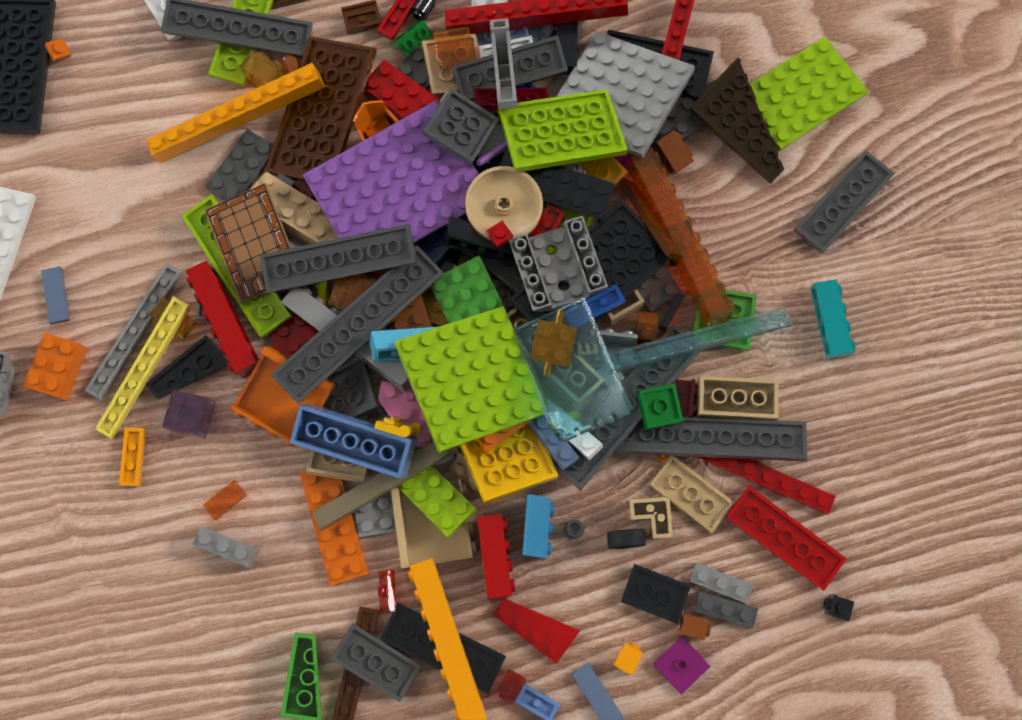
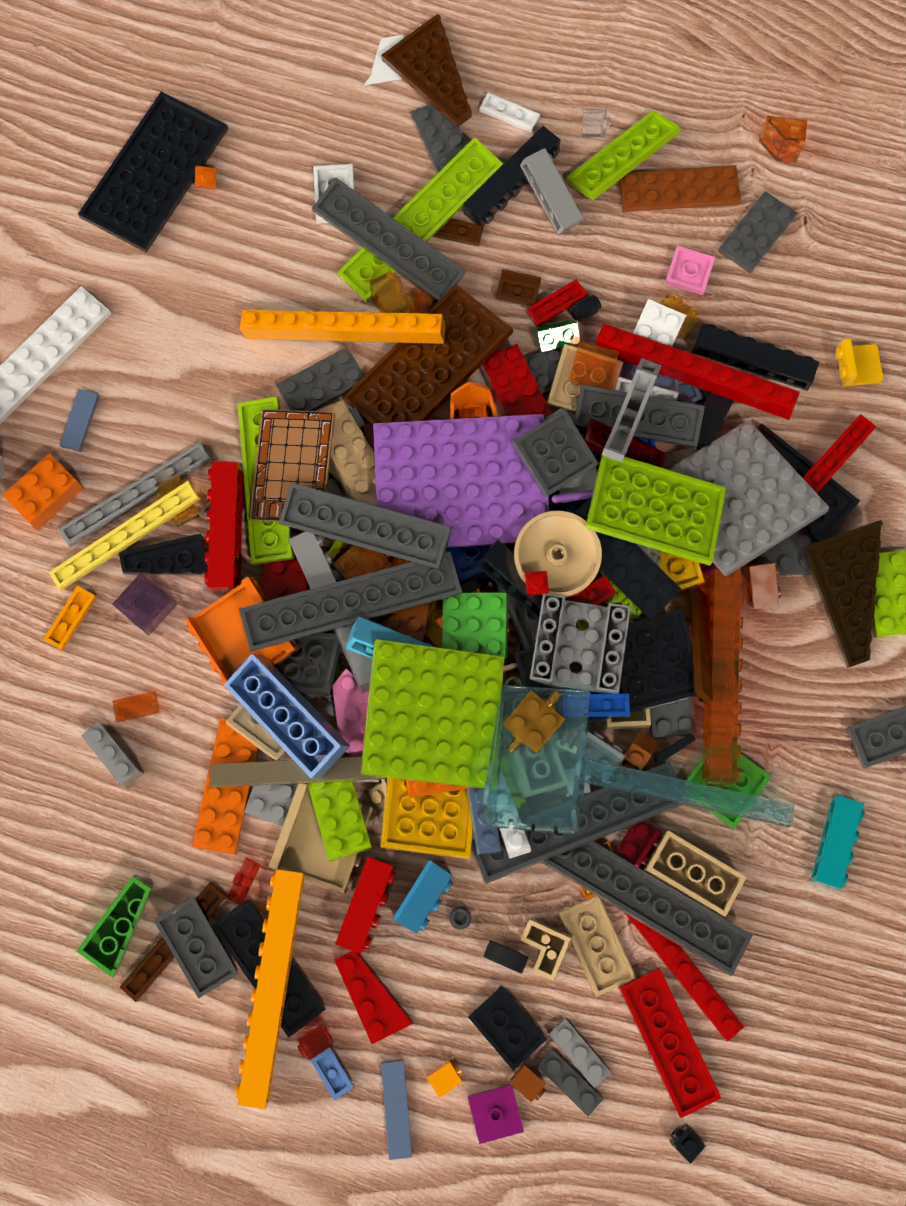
camera: 25 degrees right, 0 degrees up
yellow plate [374,416,422,437] -> none
green tile [636,383,684,430] -> none

